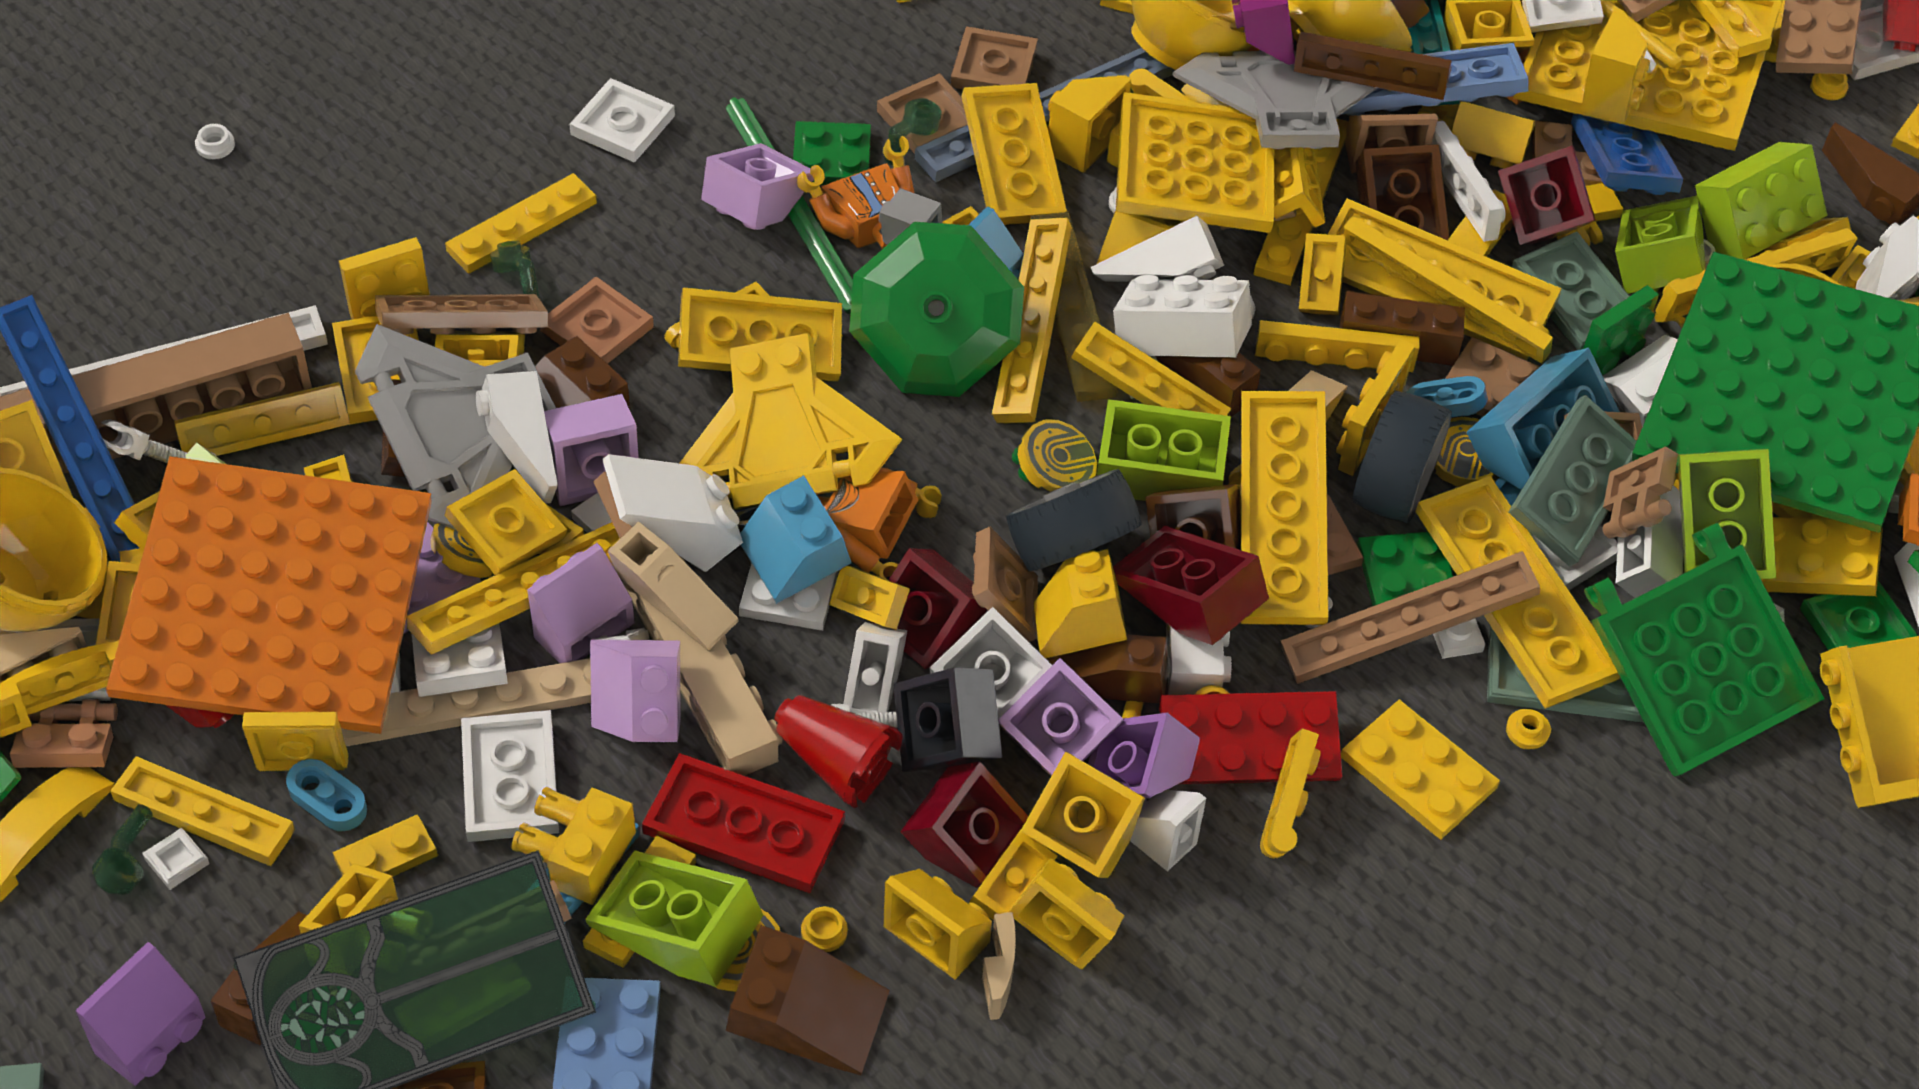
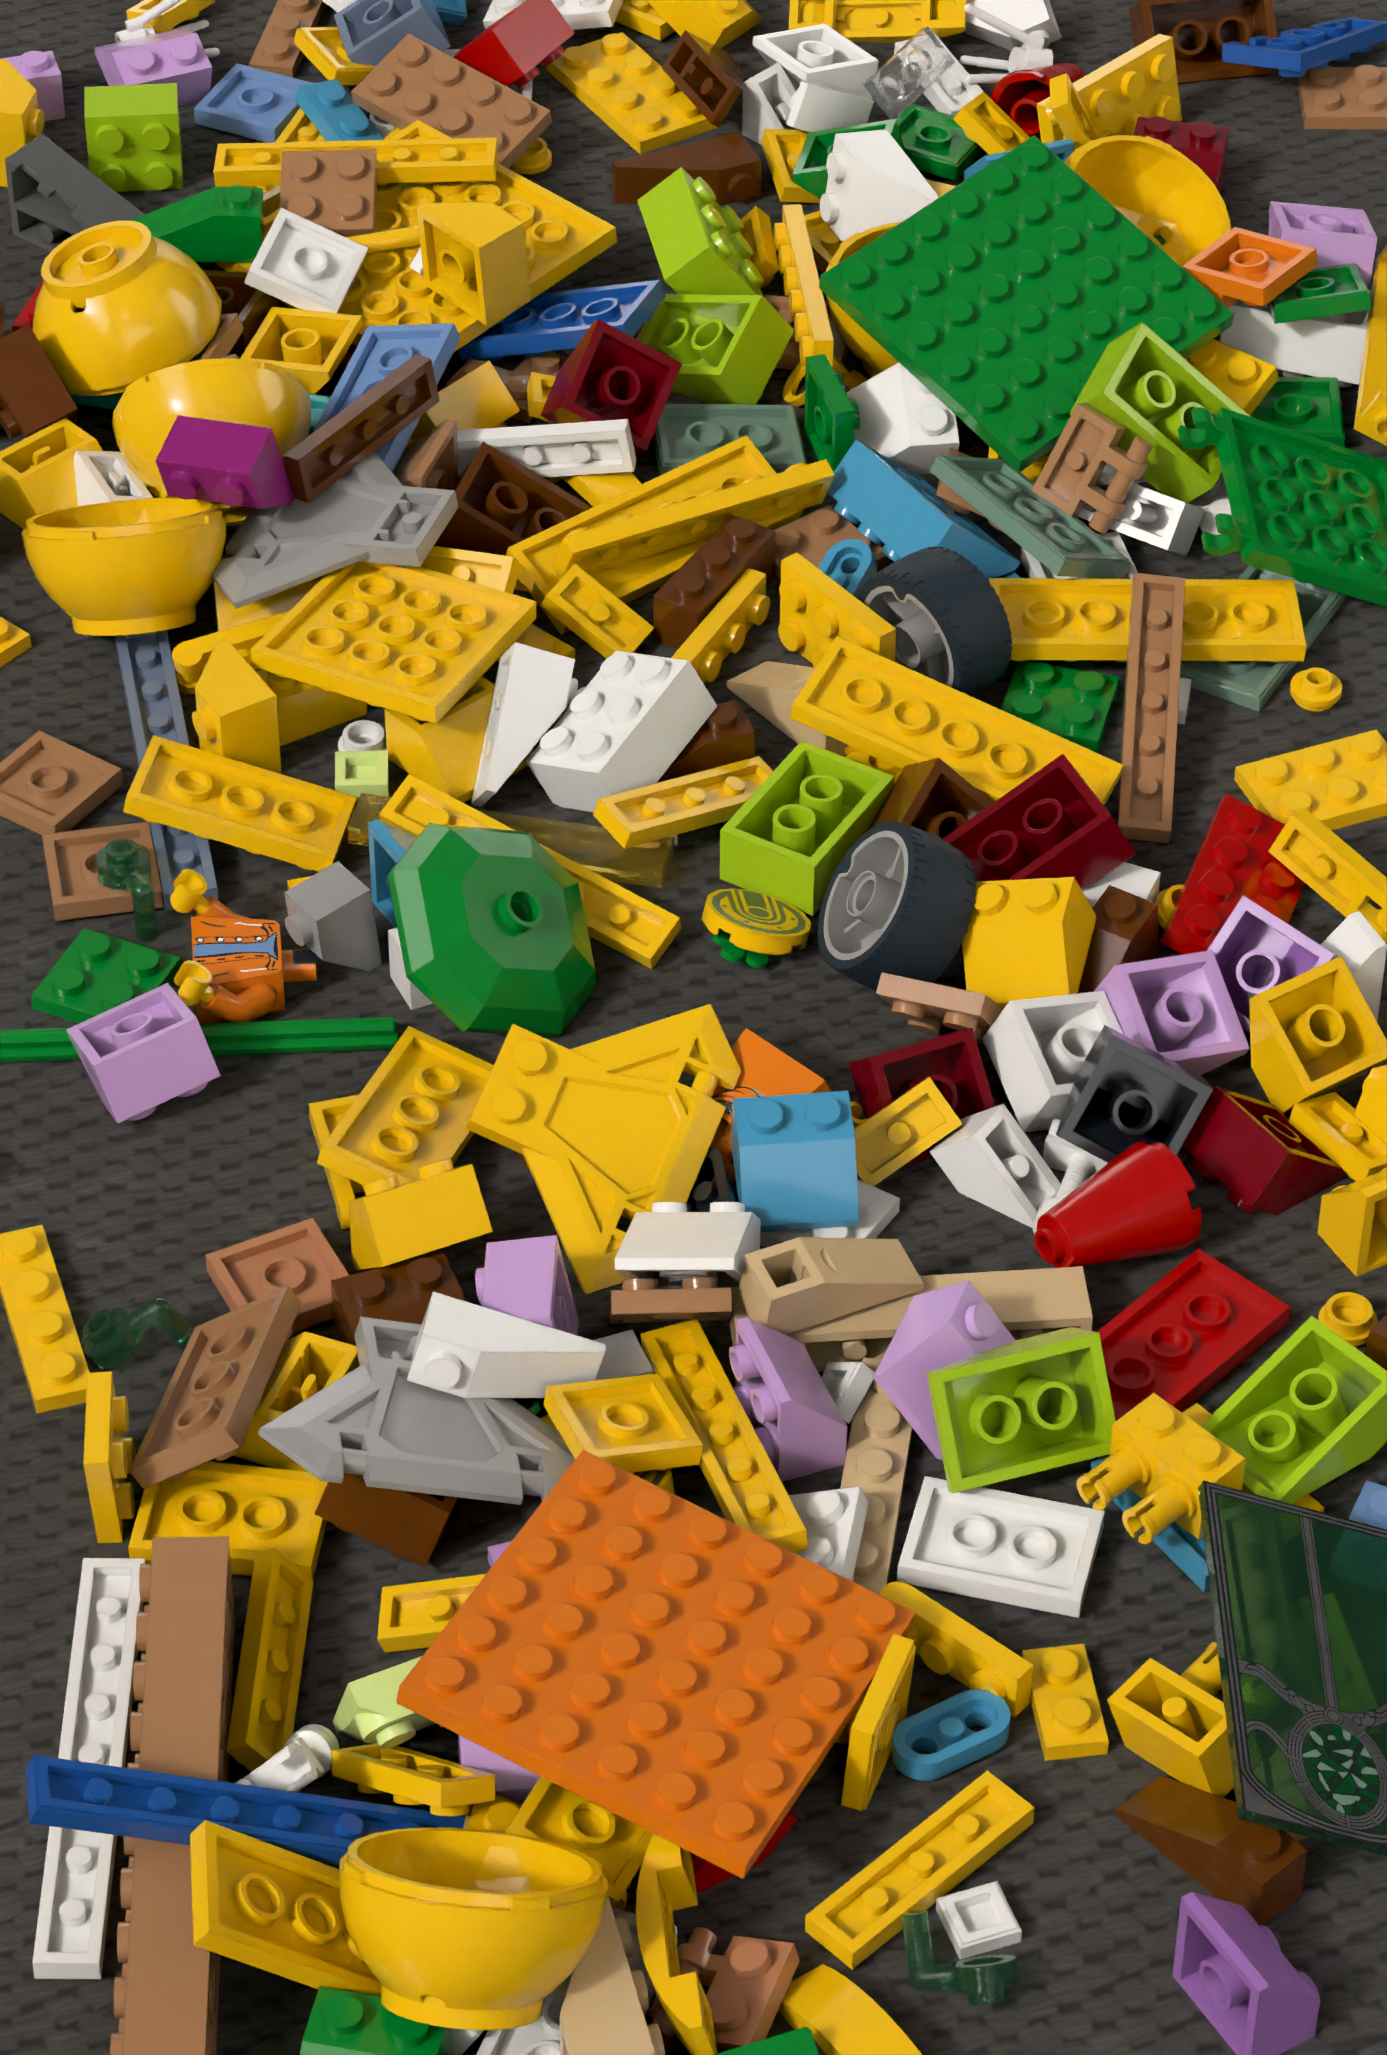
camera: 65 degrees left, 10 degrees down
none -> yellowish green plate [335,750,389,801]
none -> yellow slope [349,1158,493,1270]
none -> yellow plate [880,1581,1033,1717]
none -> lime slope [926,1327,1116,1493]

